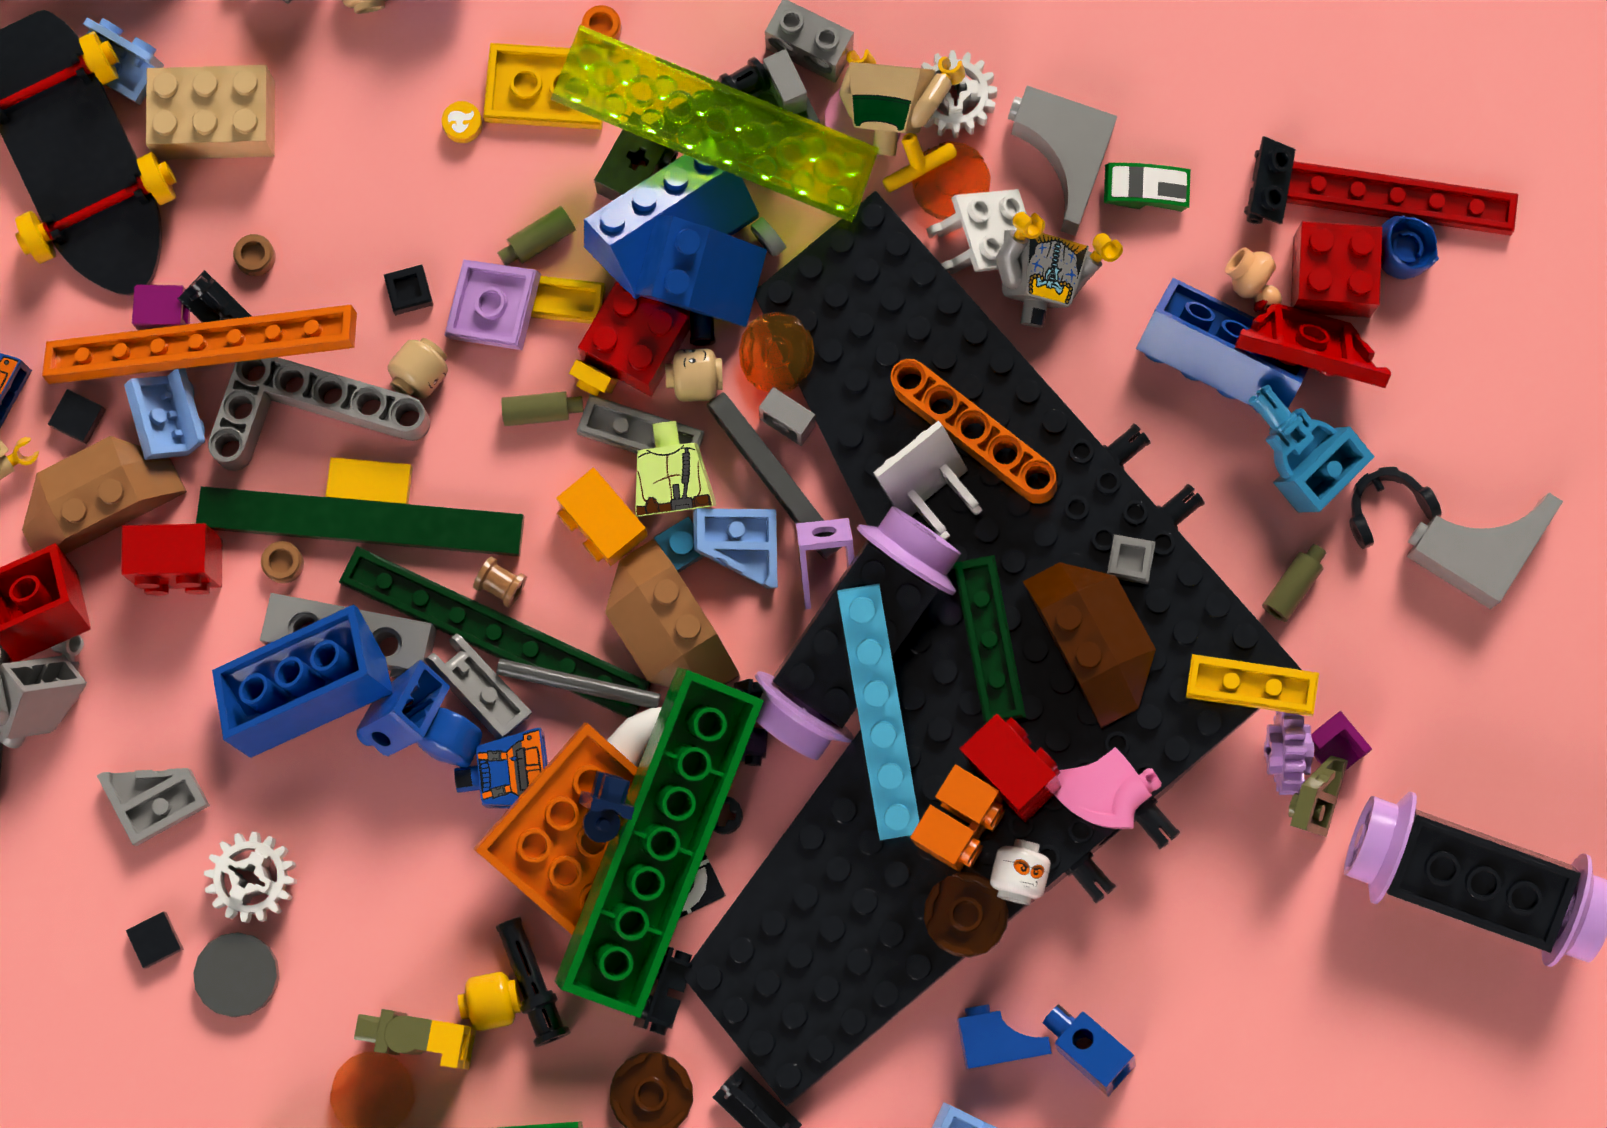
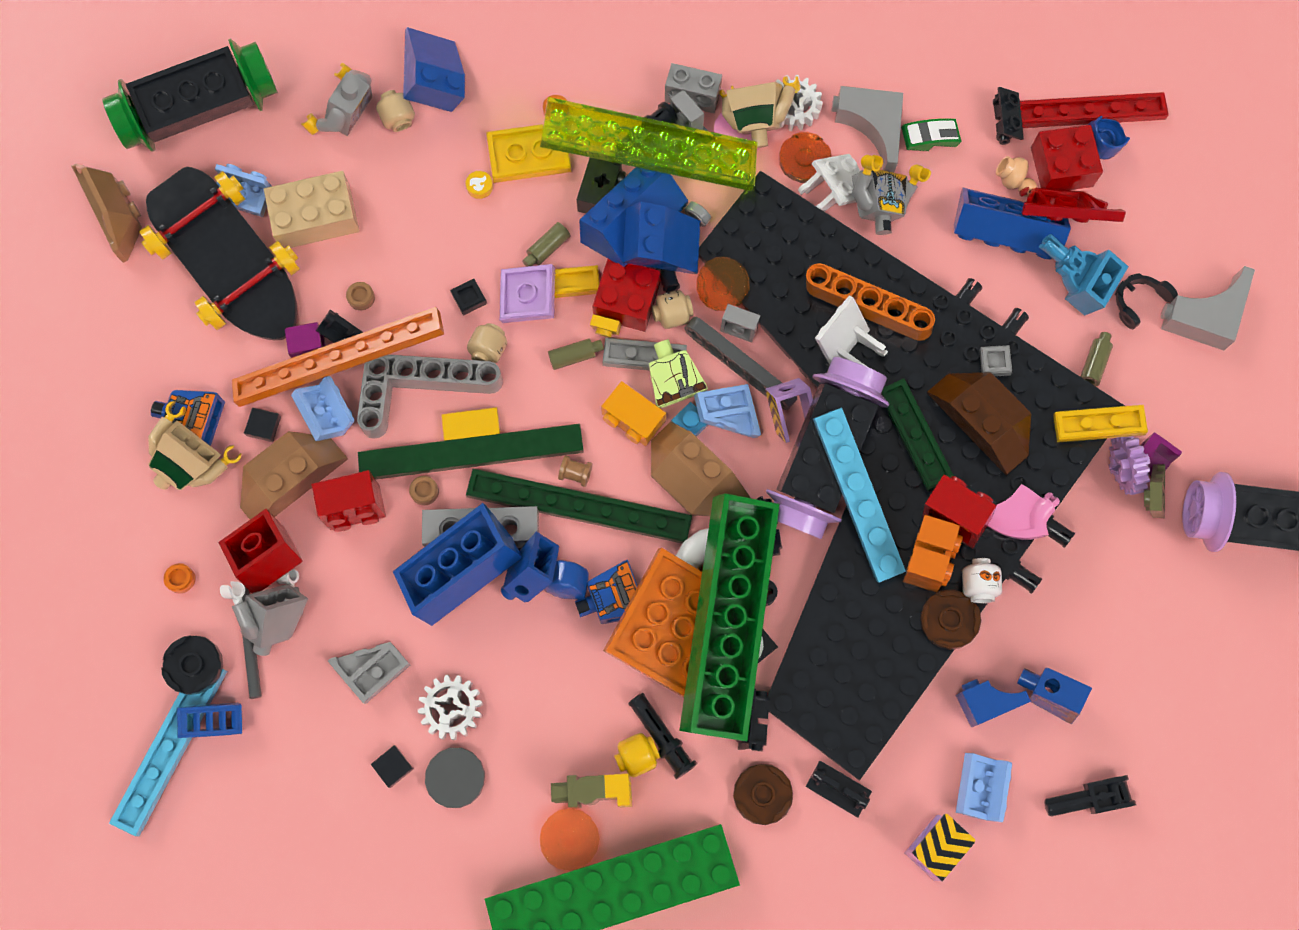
camera: 15 degrees left, 5 degrees down
light grey hinge [425,634,532,740] -> none
dark grey bar [496,659,661,708] -> none
dark blue hips [578,771,635,843] -> none
yellow piece [882,133,957,193] -> none

